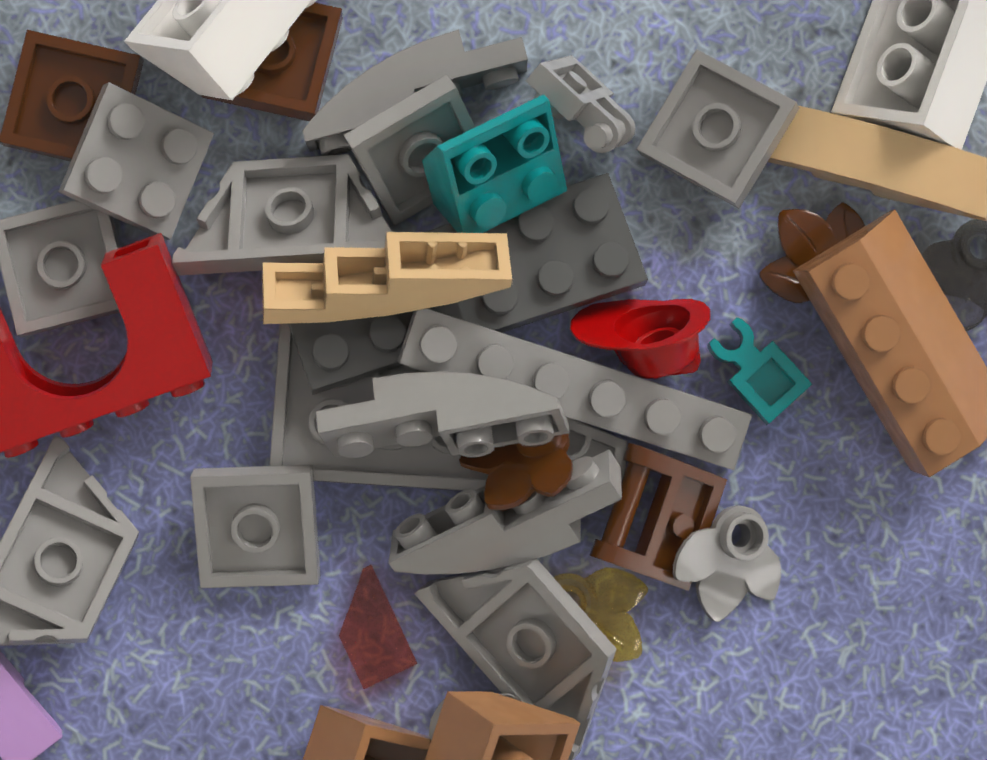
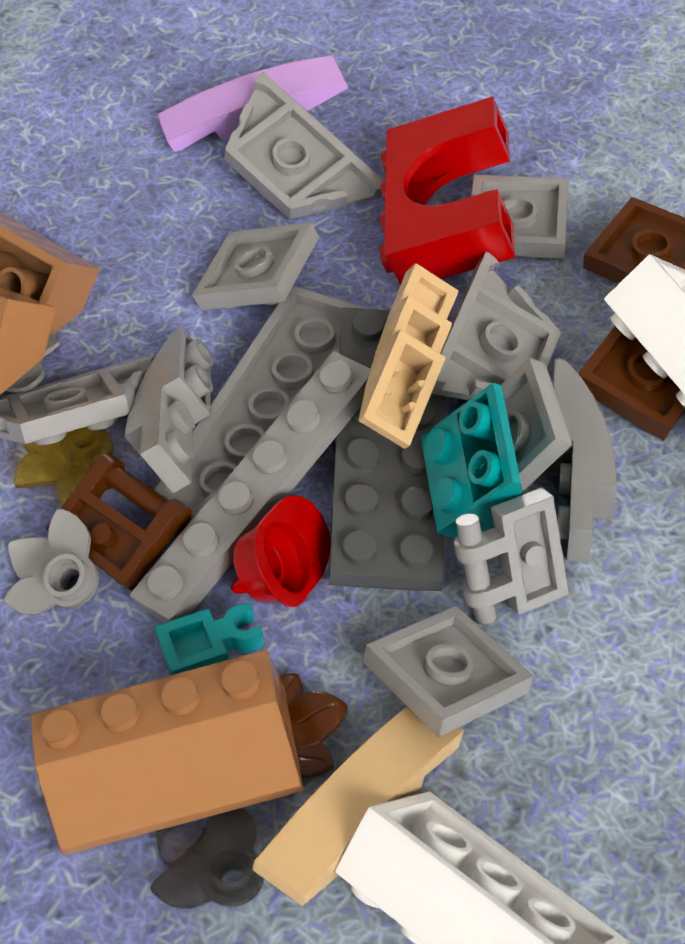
camera: 115 degrees right, 35 degrees down
light grey plate [58,82,214,241] -> none
light grey slope [316,372,569,458] -> none
clear red tile [339,564,418,689] -> none
reddish brown plate [459,434,573,510] -> none

